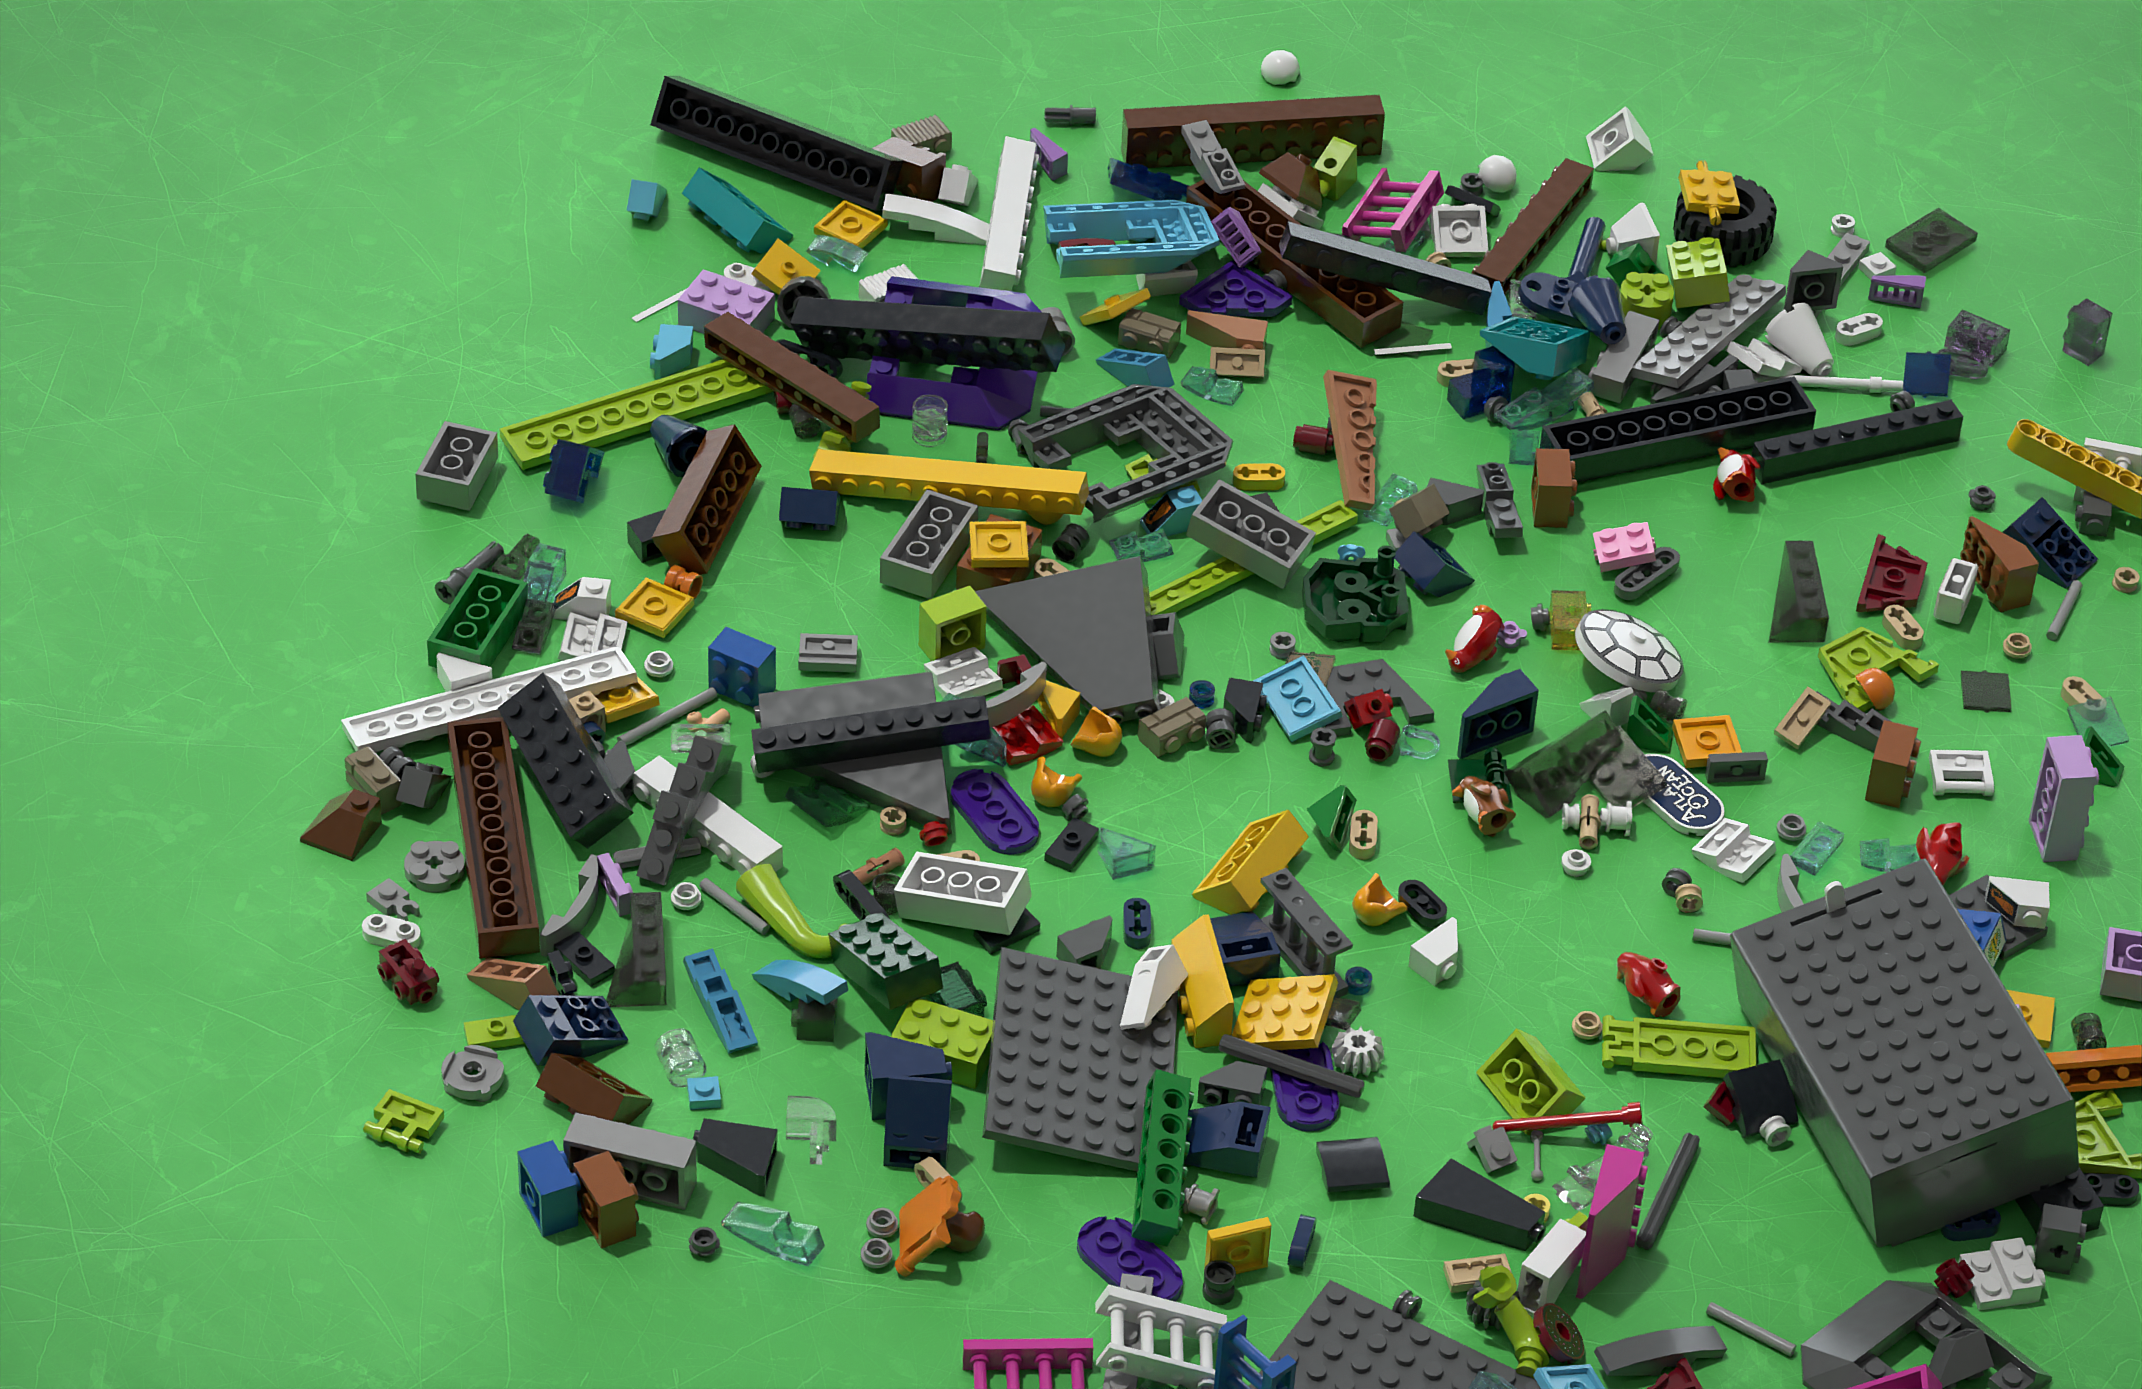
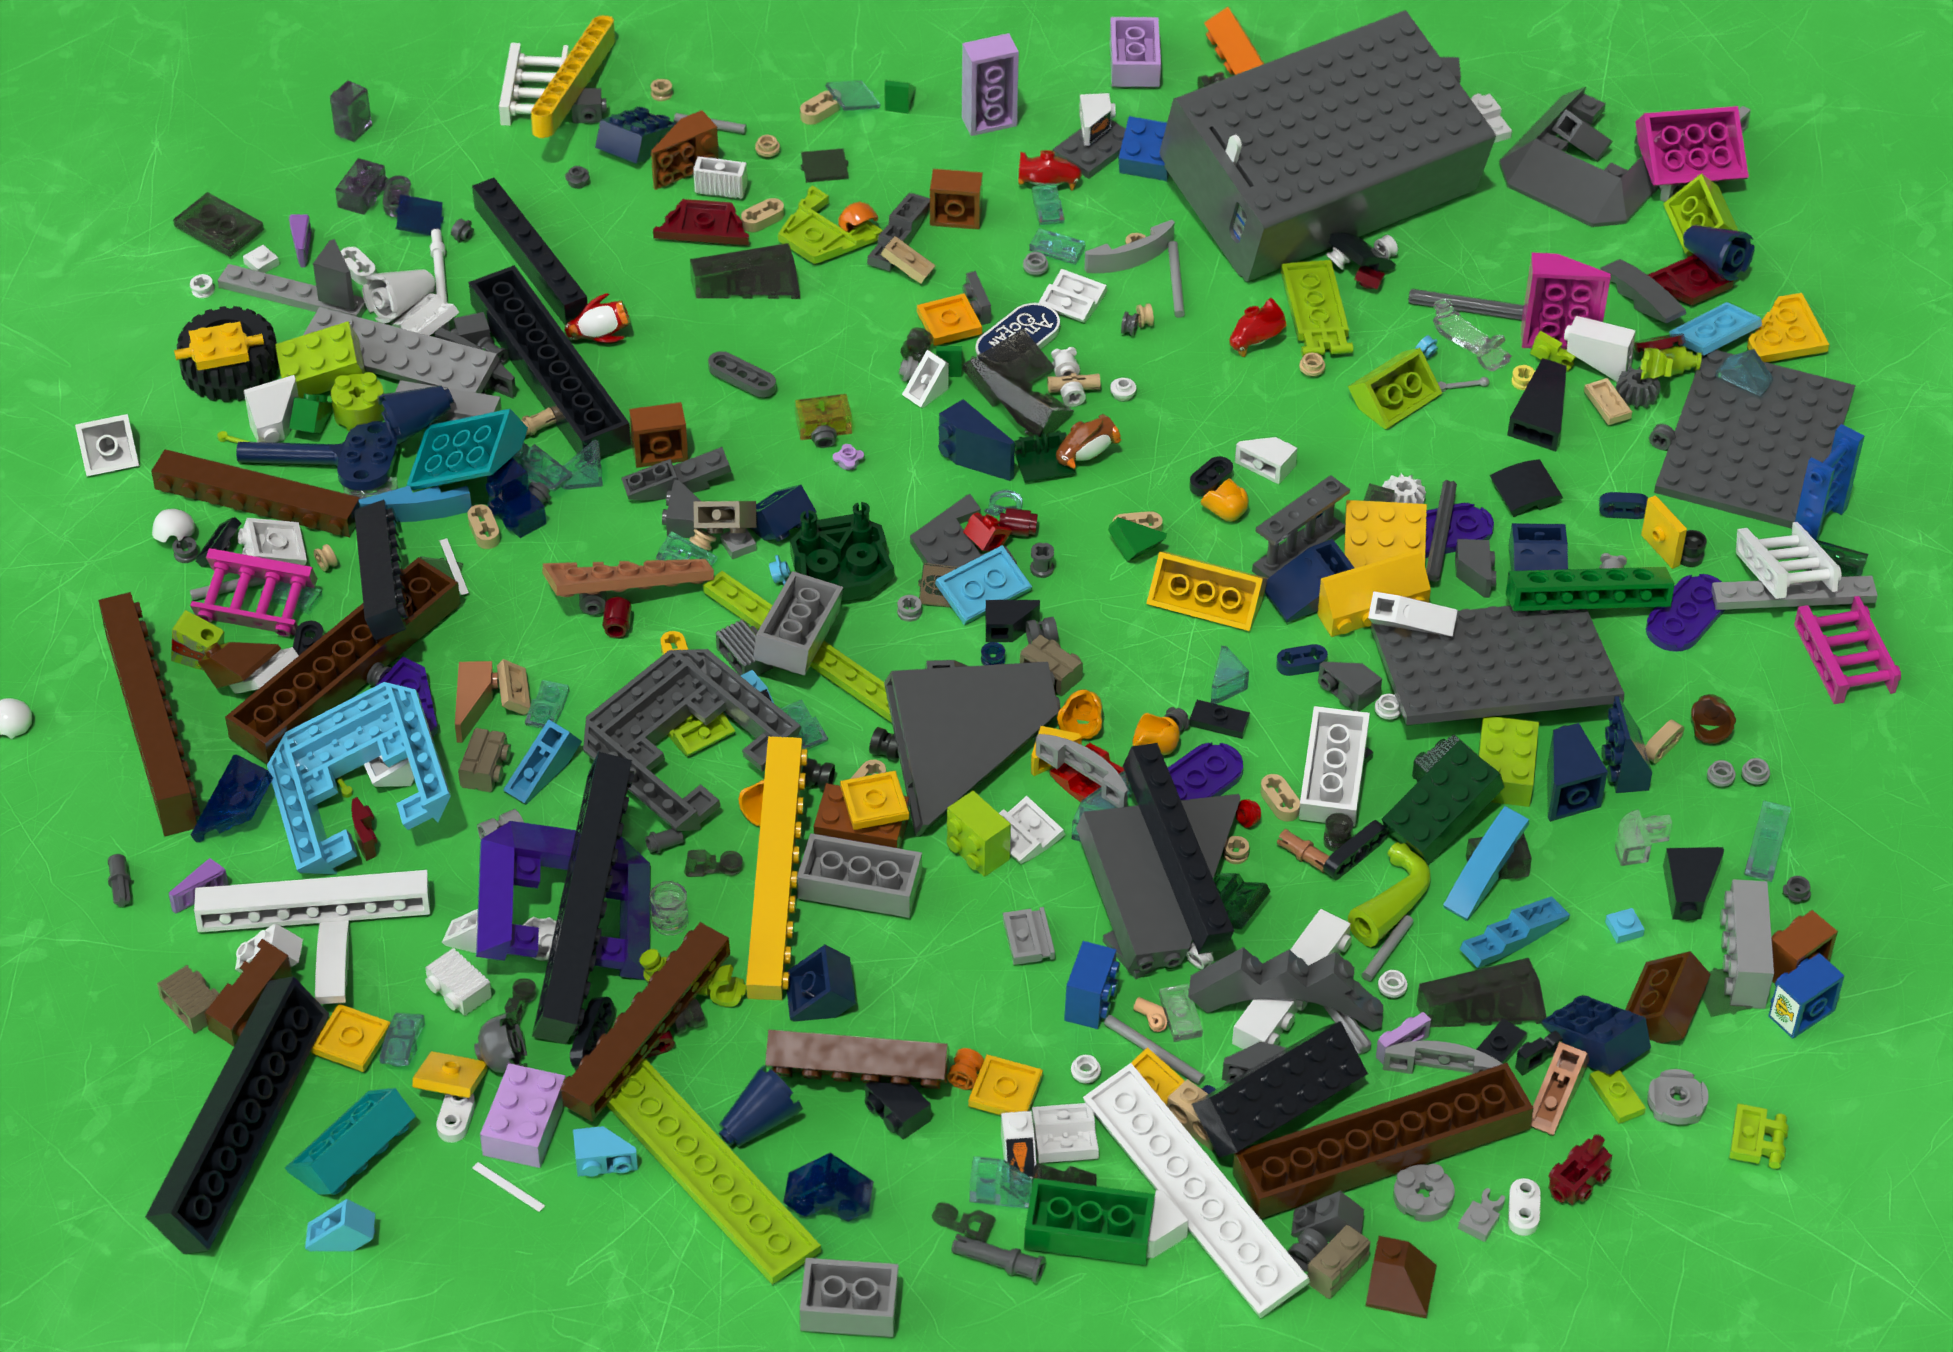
camera: 100 degrees left, 5 degrees up
clear wheel [655,1029,706,1087] -> none
orange piece [895,1175,961,1277] -> none
bracket [997,654,1031,685] -> none
yellow plate [1079,288,1151,326] -> none
light grey slope [1181,120,1245,194] -> none
medium lavender slope [1211,207,1262,268] -> none
red animal [1445,605,1505,673] -> none
light grey bracket [1467,1125,1518,1173] -> none
red piece [1492,1102,1643,1132] -> none
white dish [1575,609,1684,692] -> none
bright pink plate [1593,522,1656,572] -> none
dark grey bush [1660,316,1683,338] -> none
light grey bar [1706,1302,1796,1357] -> none
white plate [1929,750,1994,796] -> none
dark red gear [1934,1258,1975,1298] -> none

